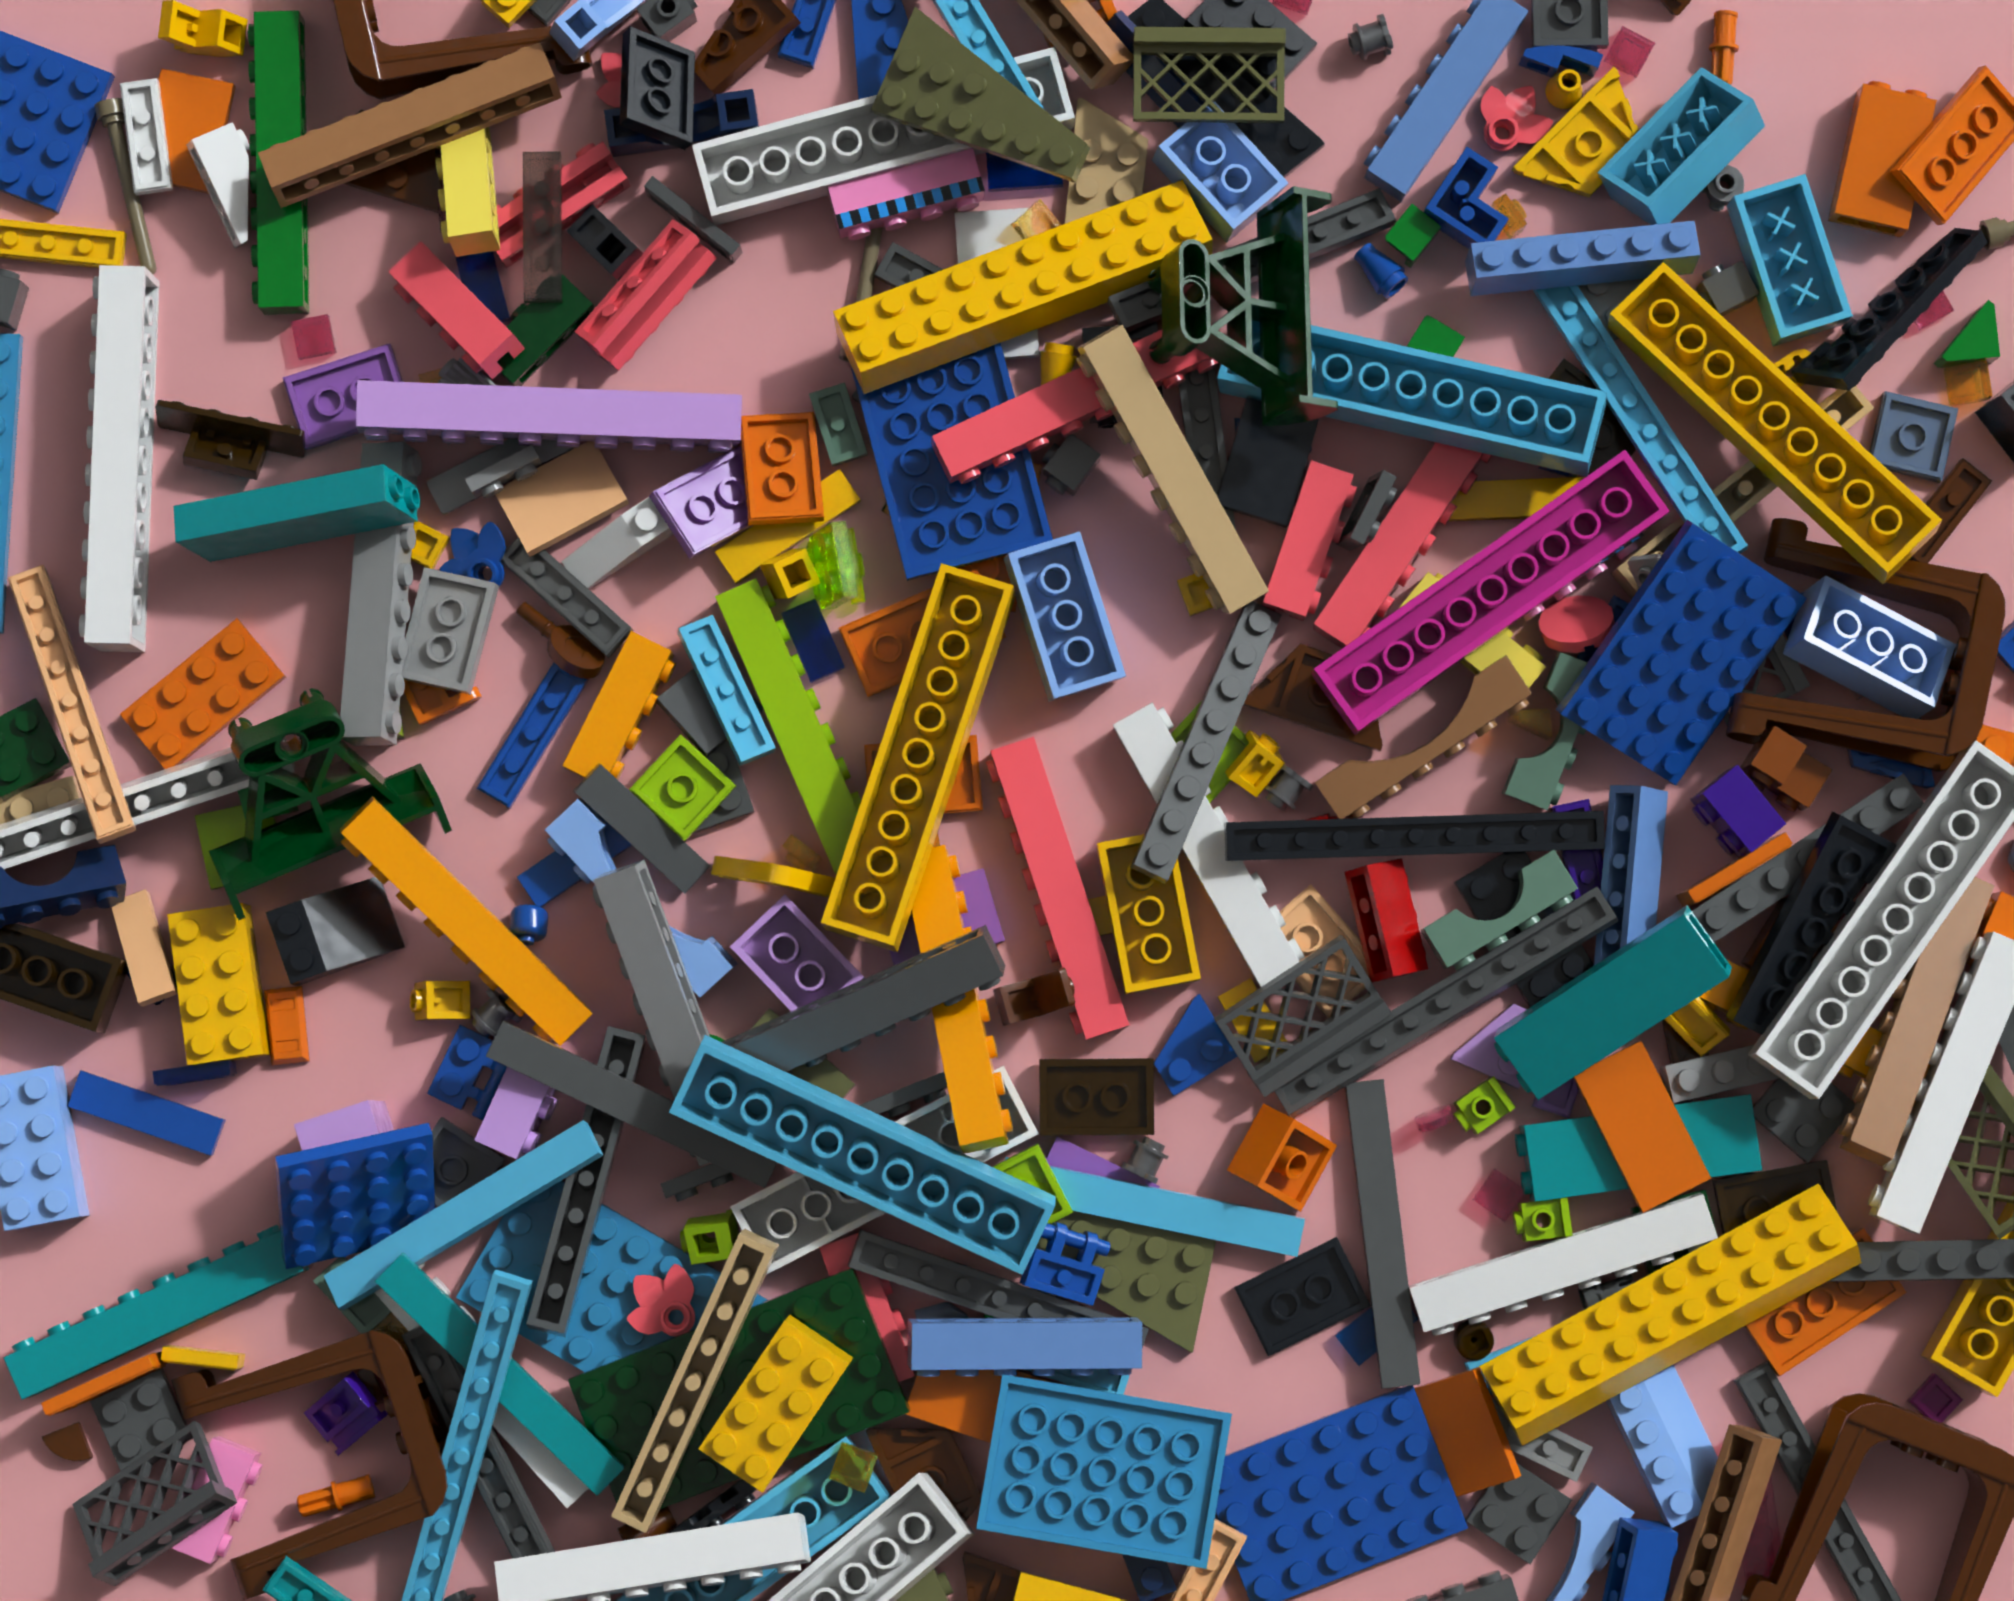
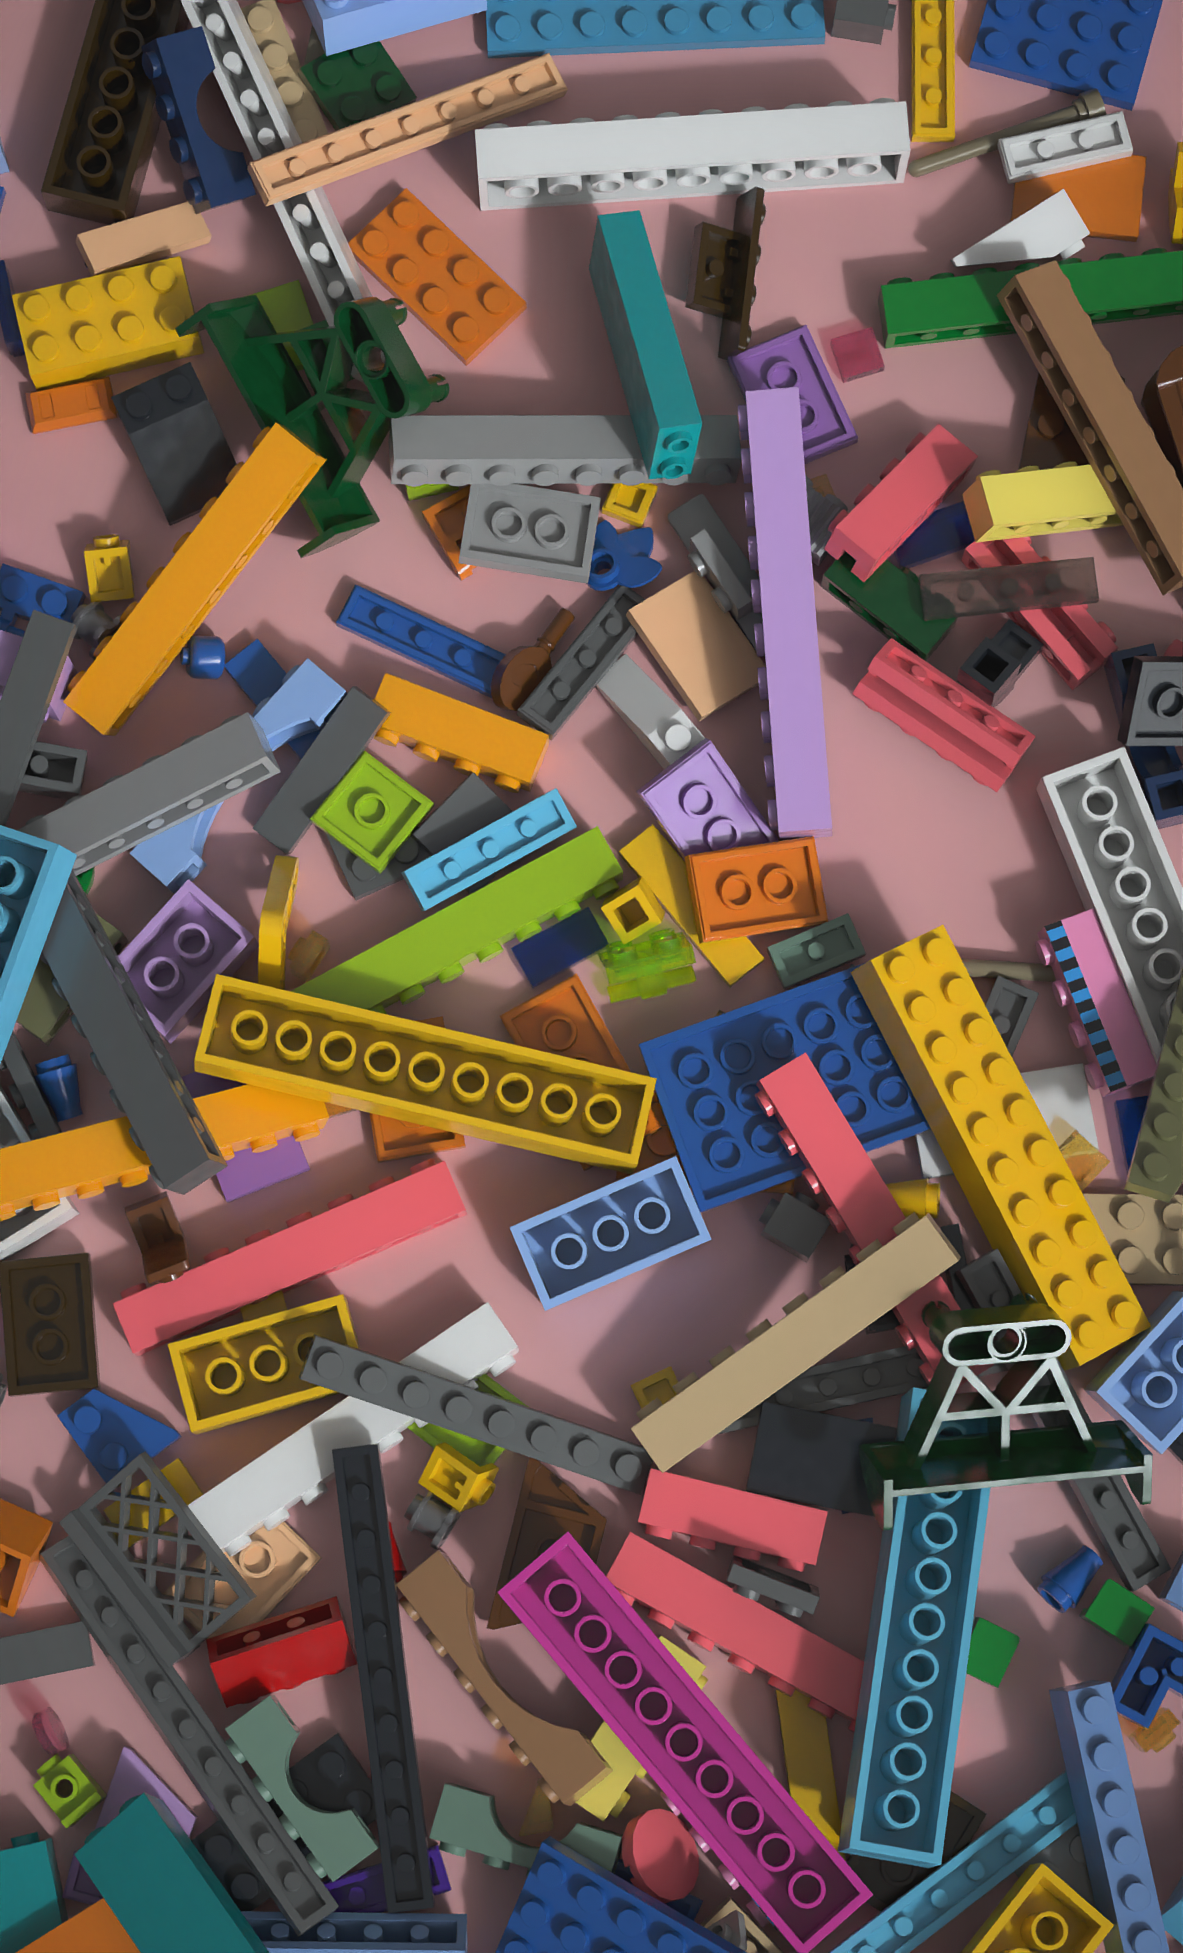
camera: 85 degrees right, 5 degrees down
dark grey tile [644,176,743,263] -> none
none -> blue cone [34,1054,83,1122]

